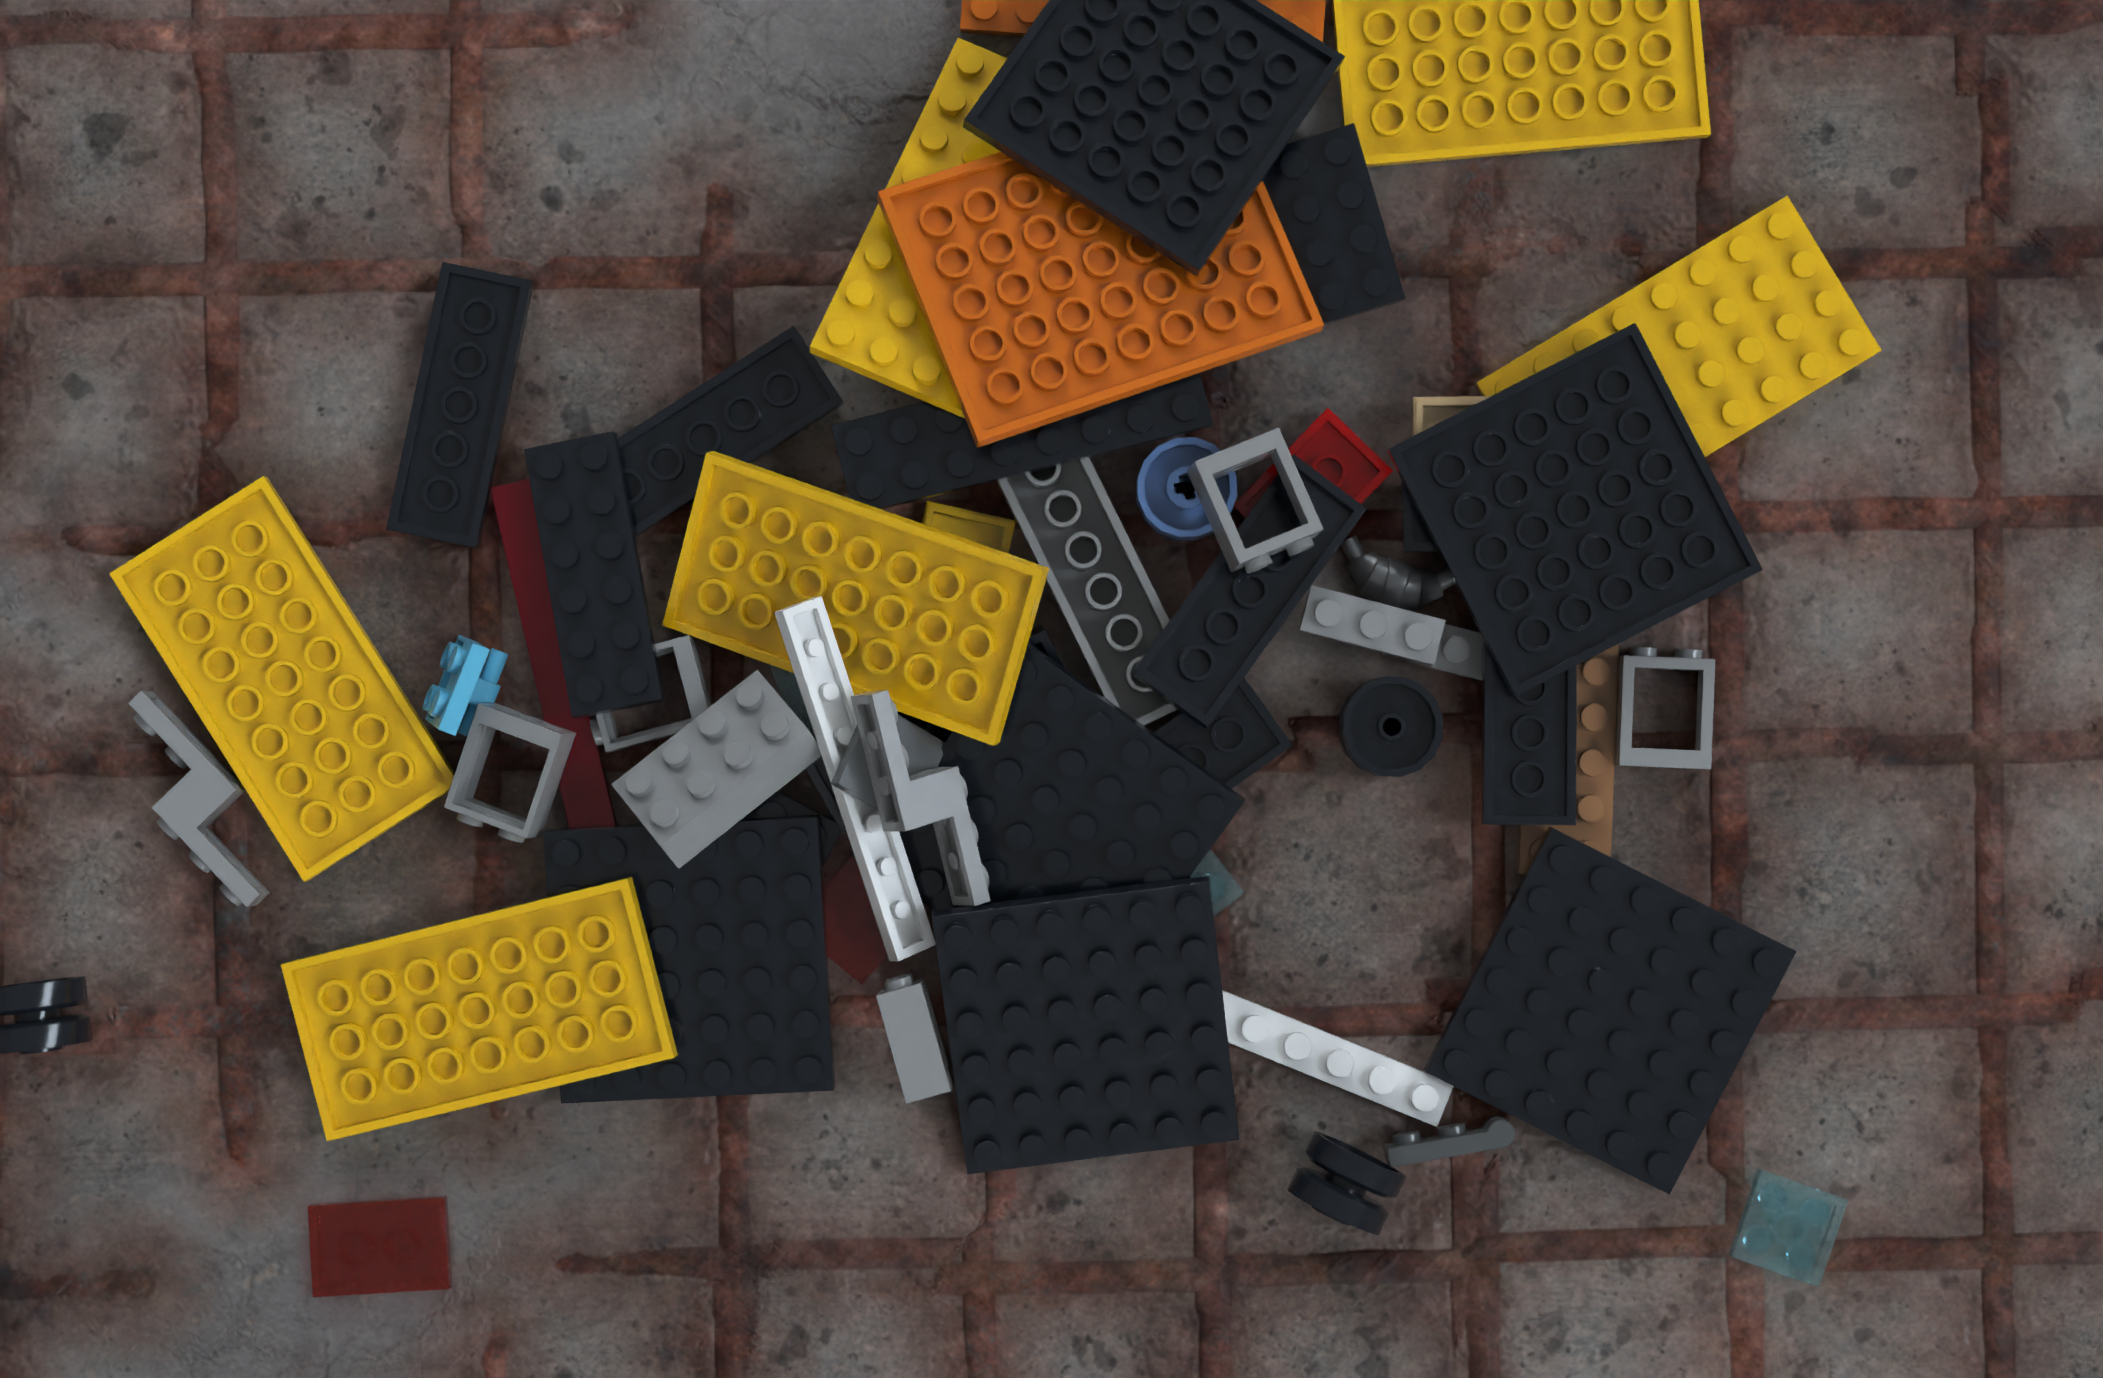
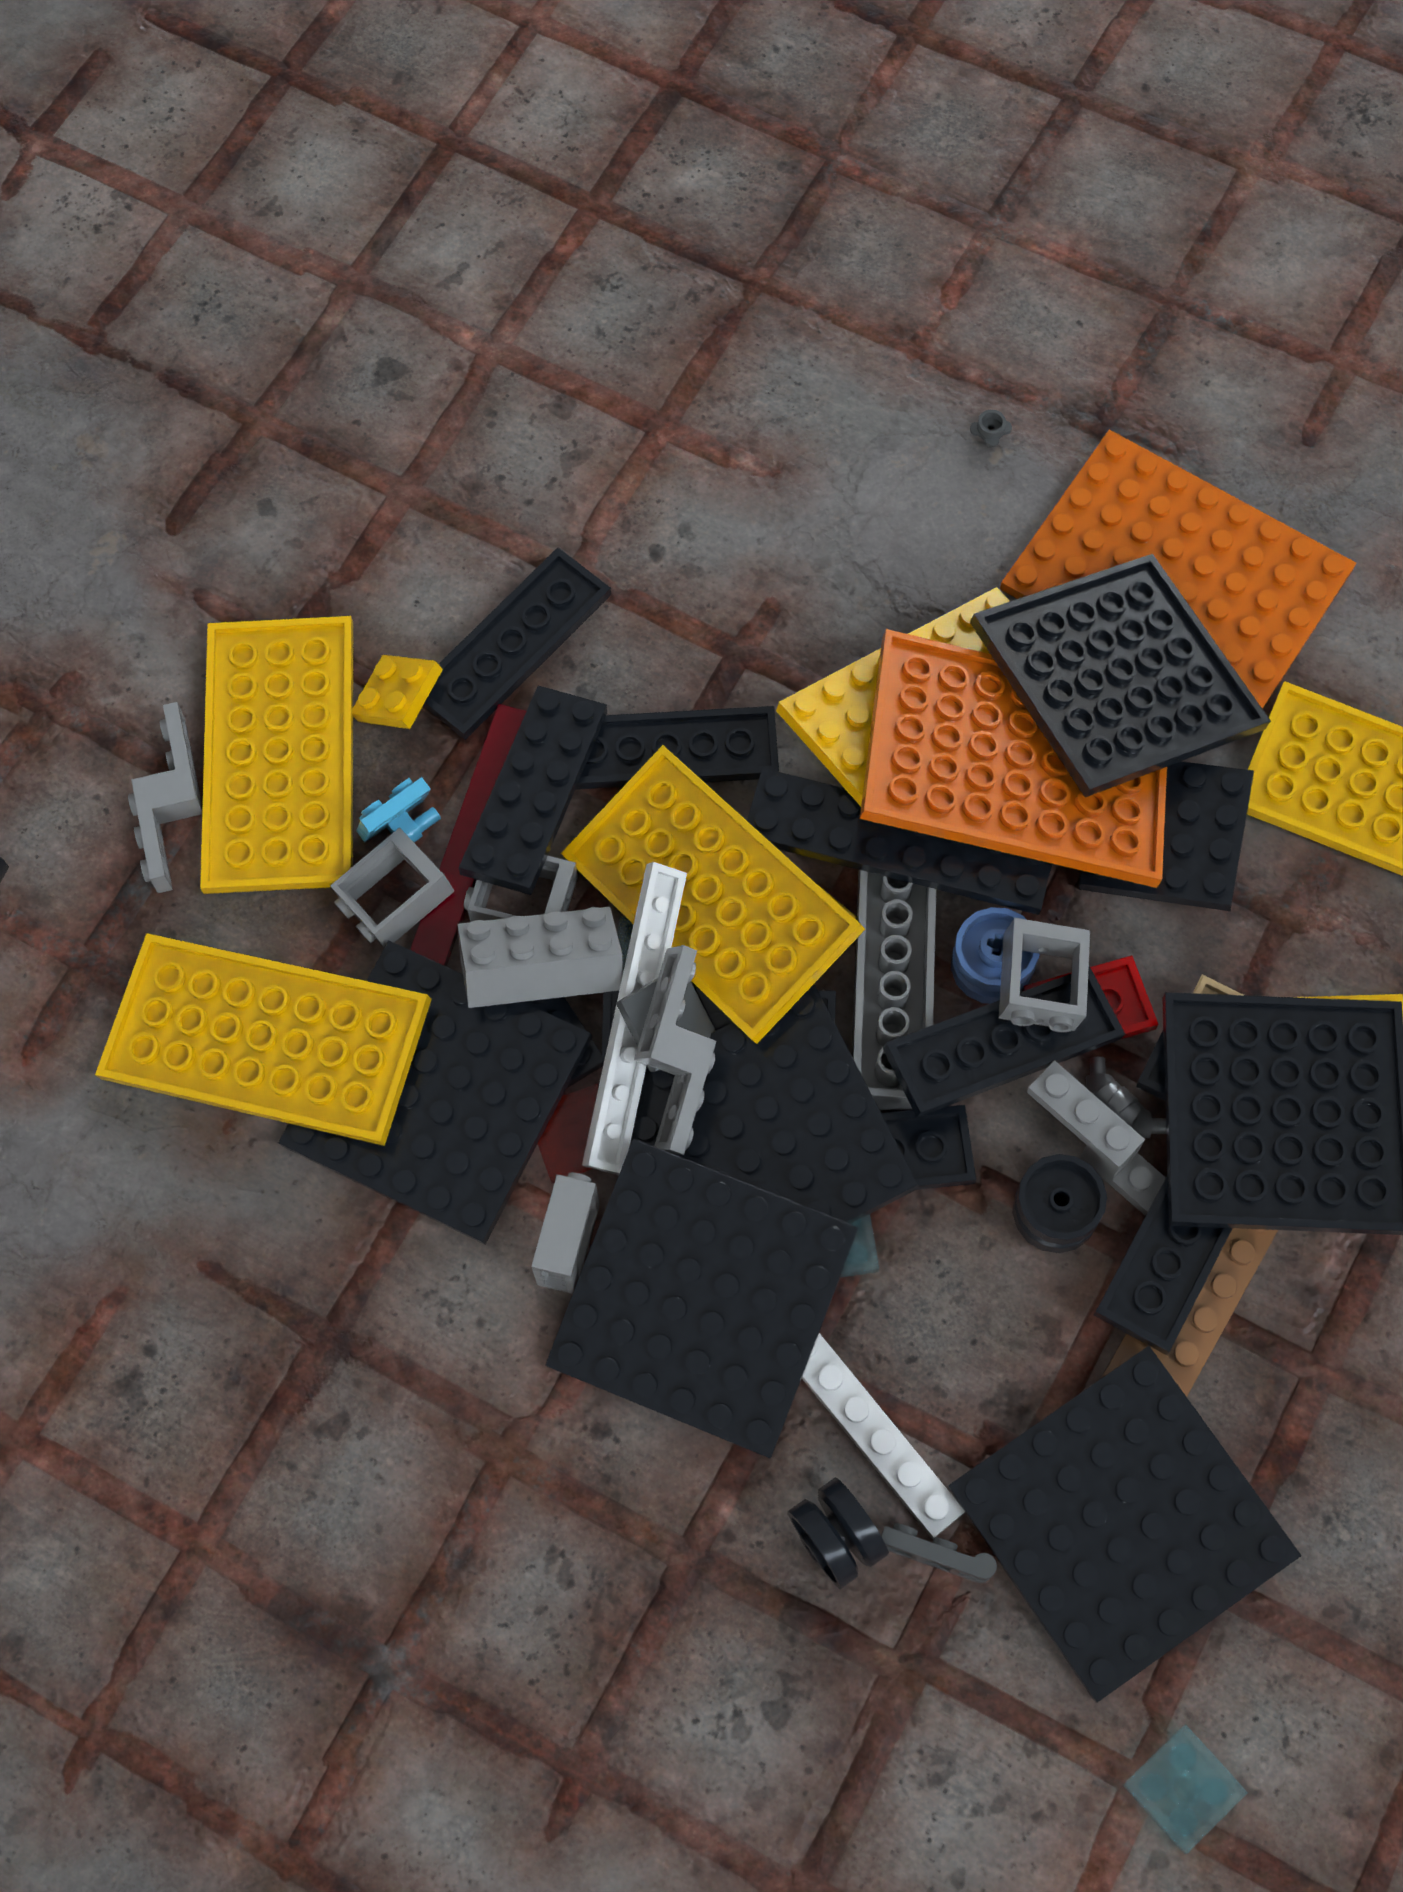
camera: 30 degrees right, 20 degrees down
clear red tile [308,1196,452,1297] -> none
light grey window [1615,647,1715,769] -> none
none -> yellow plate [352,655,443,729]

